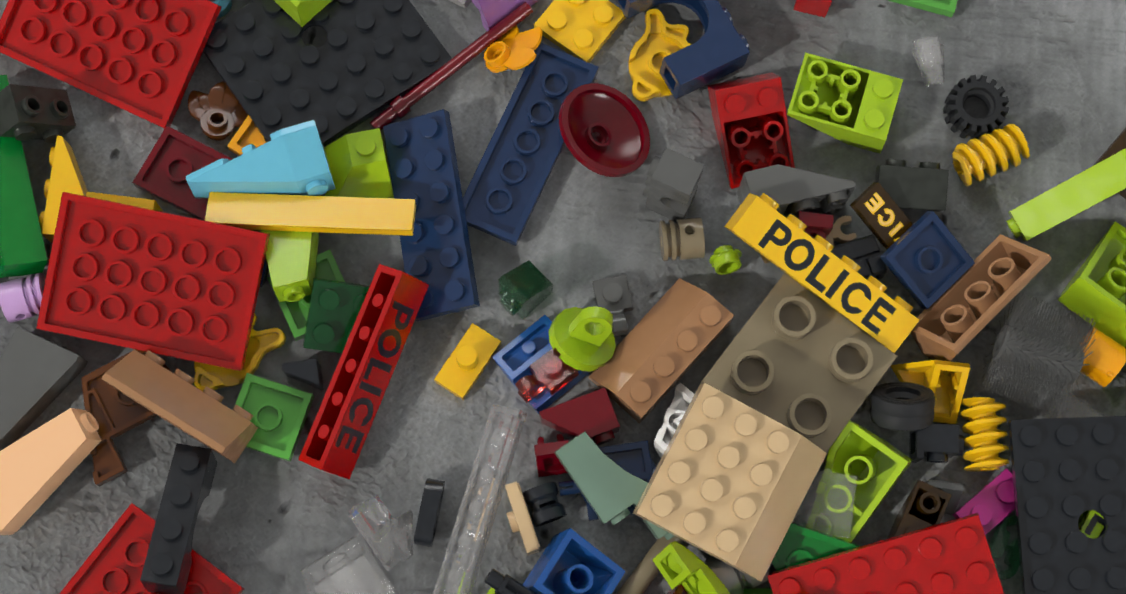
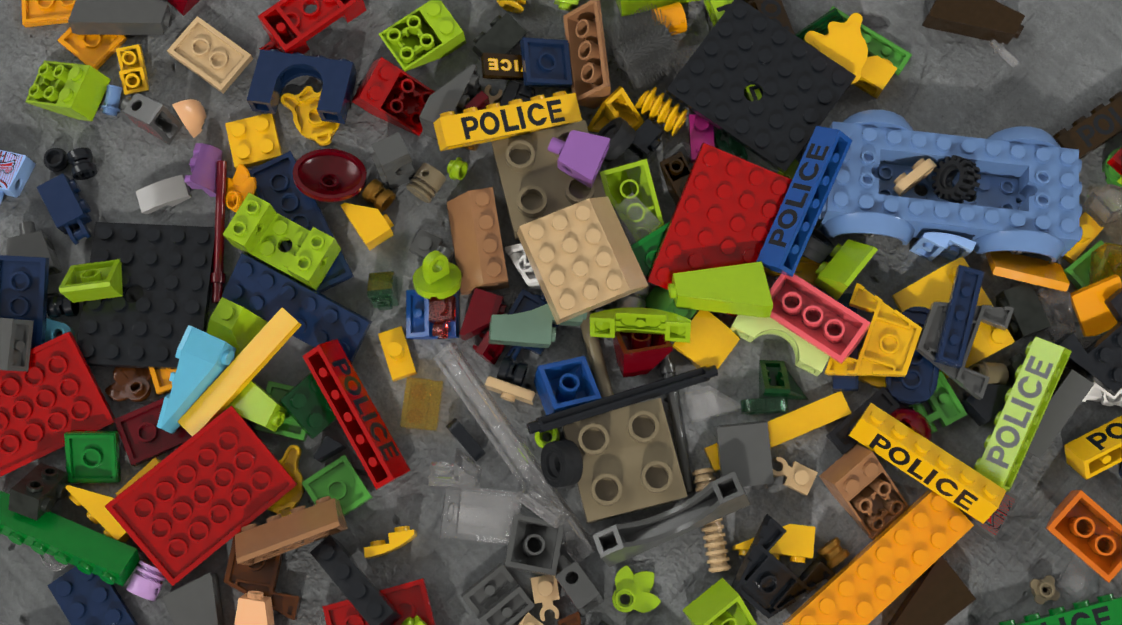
camera: 50 degrees left, 0 degrees up
none -> green plate [64,431,121,483]
none -> lime plate [223,193,341,291]
none -> yellow slope [340,203,394,251]
none -> pearl gold wheel [362,179,396,213]
none -> yellow slope [363,526,417,559]
none -> clear yellow plate [400,377,444,432]
none -> medium lavender torso [548,130,610,188]

